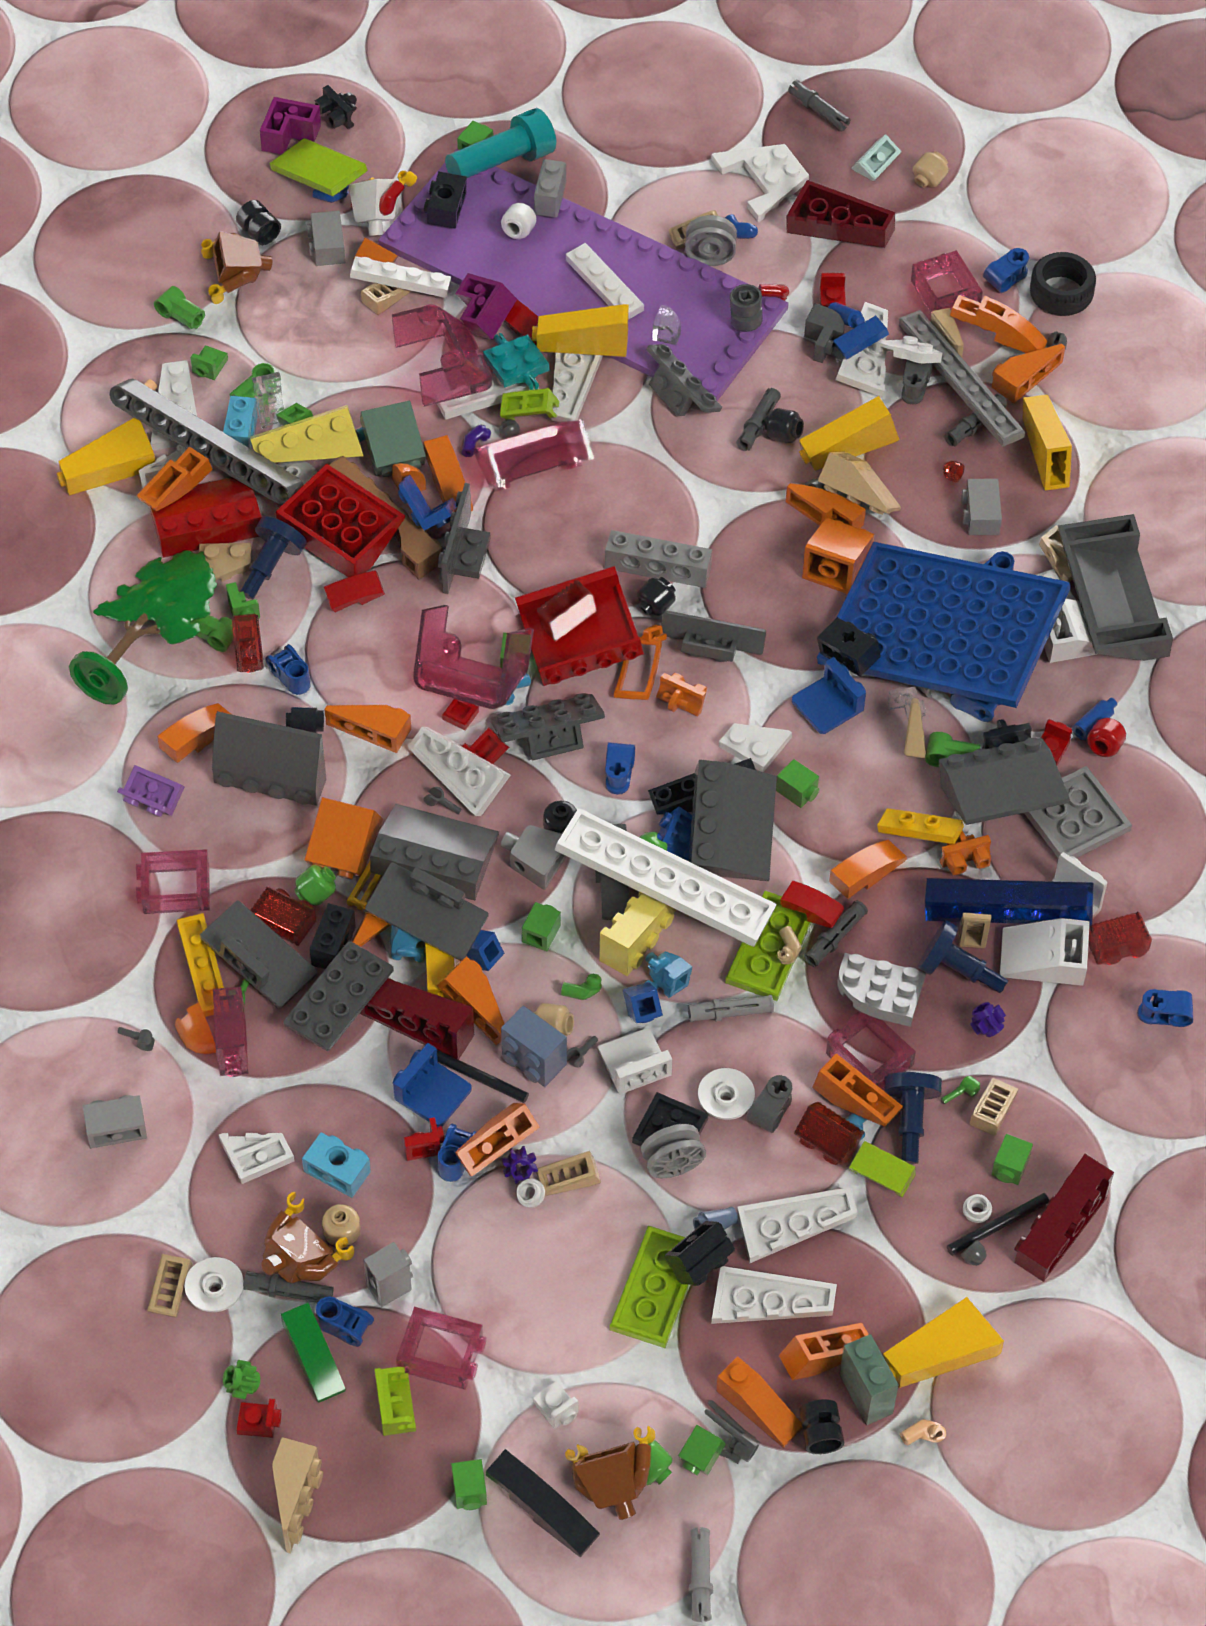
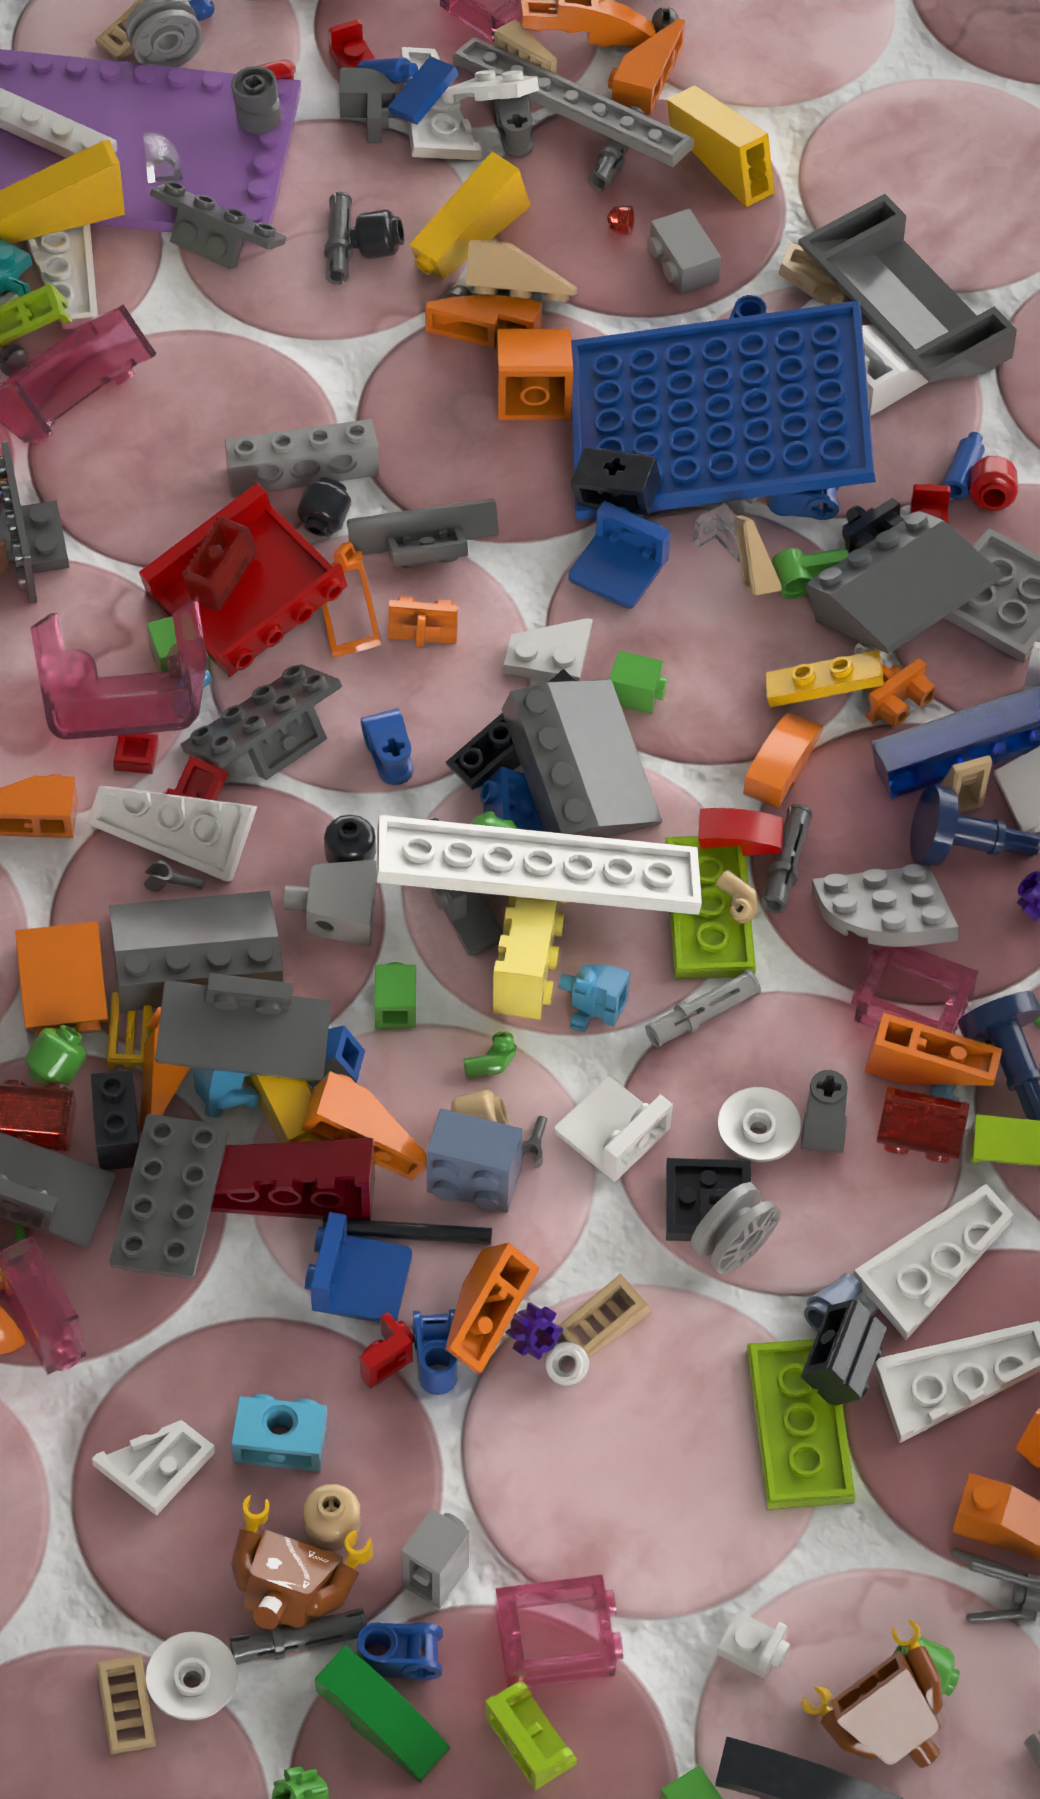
camera: 25 degrees left, 0 degrees up
blue brick [622,982,663,1023] -> none
bright green brick [678,1425,726,1476] -> none

